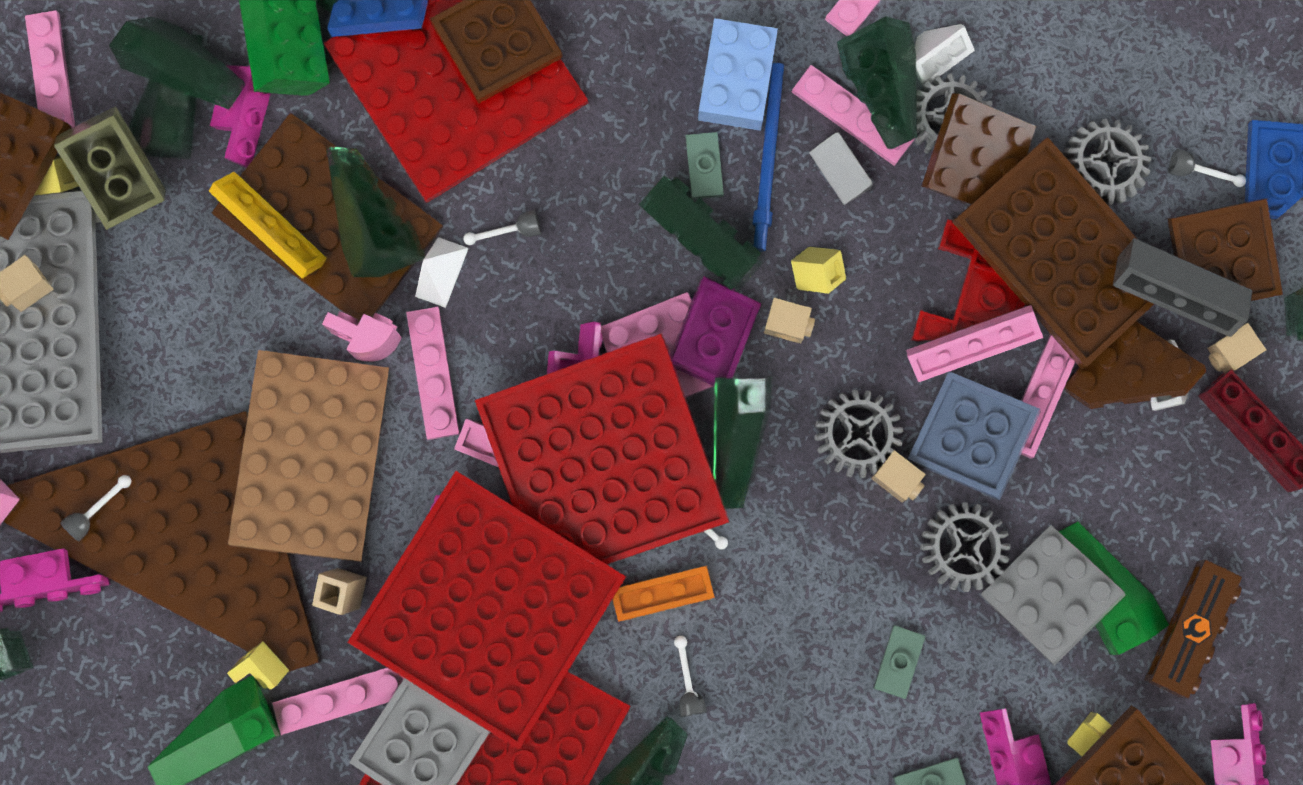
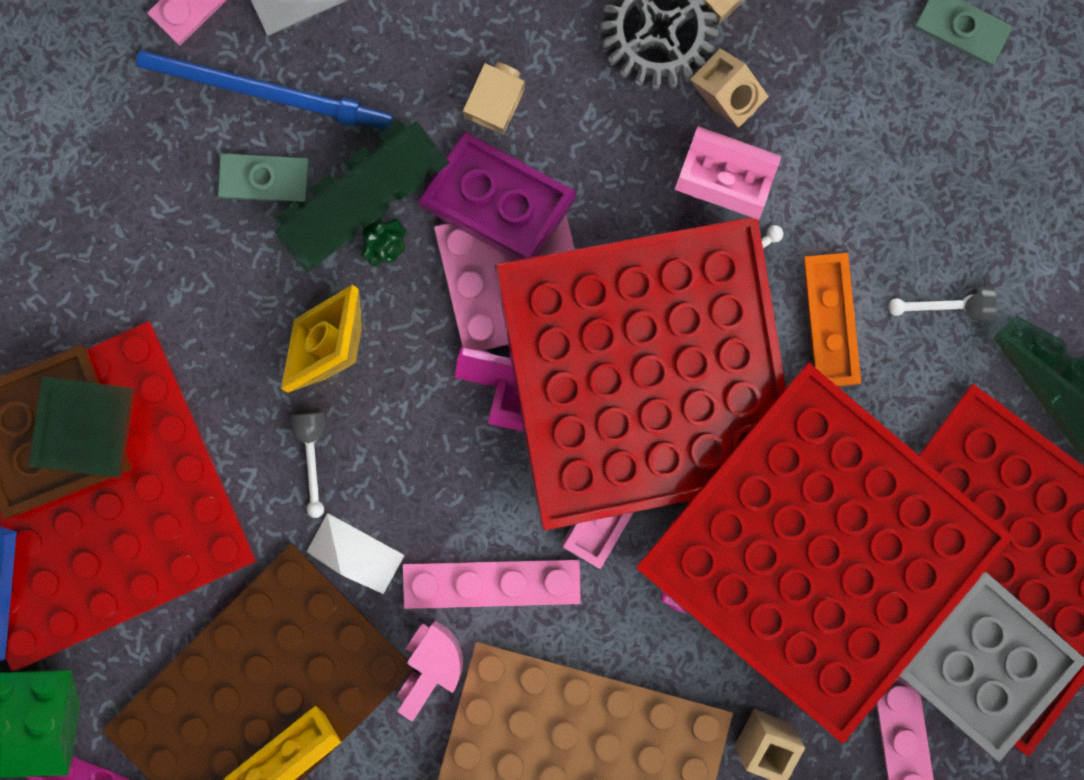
camera: 80 degrees left, 5 degrees up
clear green wedge [326,147,426,278] -> none
light blue brick [698,18,778,131] -> none
clear green wedge [713,376,771,509] -> none
light yellow panel [791,247,846,294] -> none
none -> clear green plate [29,376,135,479]
none -> yellow slope [281,285,362,393]
none -> dark green plant [361,218,407,267]
none -> bright pink brick [675,126,781,220]
none -> tan brick [690,48,769,128]

